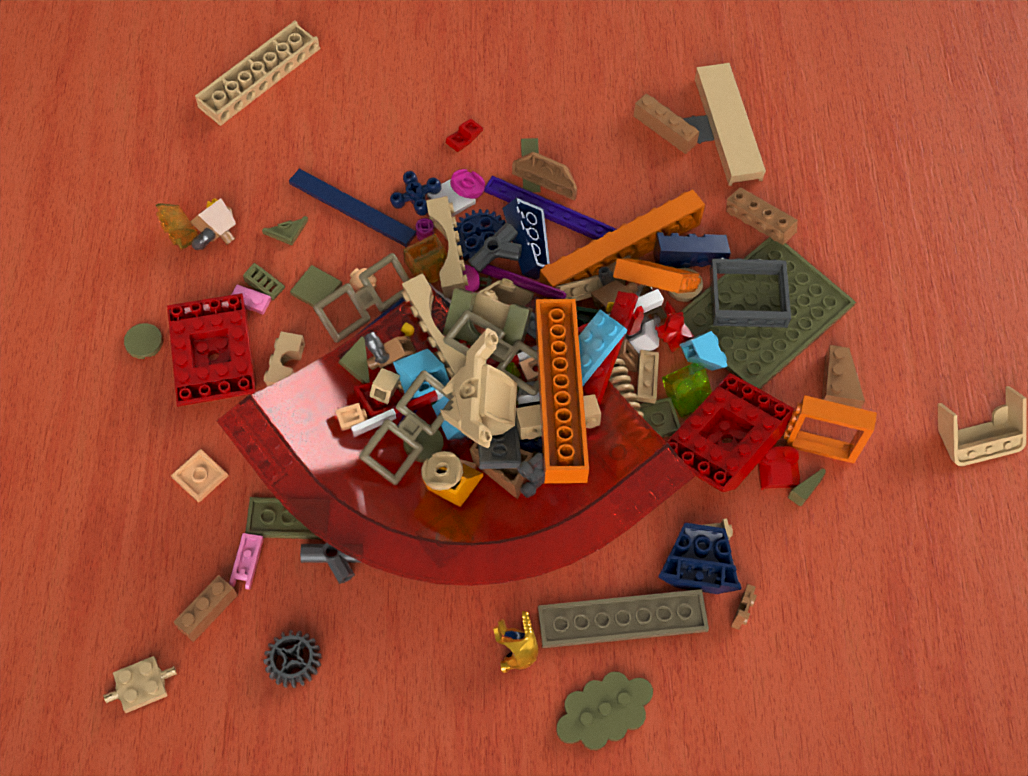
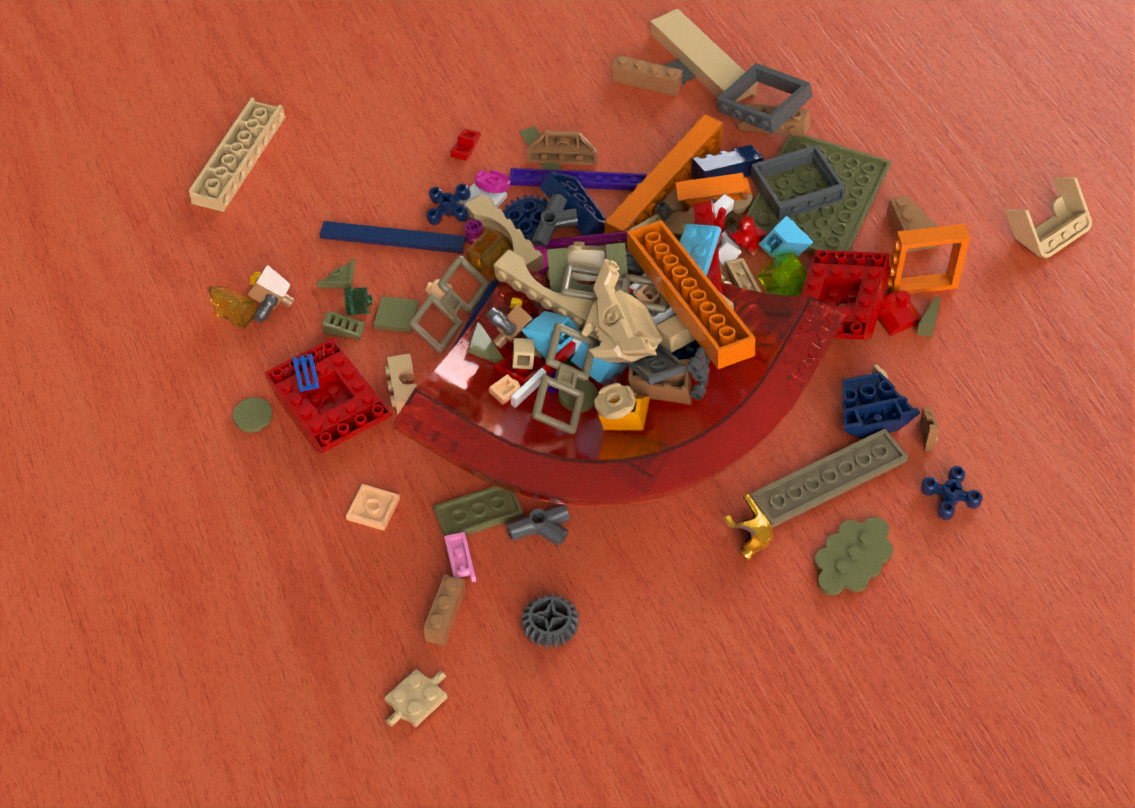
camera: 20 degrees left, 10 degrees down
bright pink plate [231,285,271,314] -> none
none -> blue tile [293,354,319,392]
none -> clear green brick [345,287,373,315]
none -> dark grey window [716,63,812,133]
none -> dark blue gear [921,466,983,520]

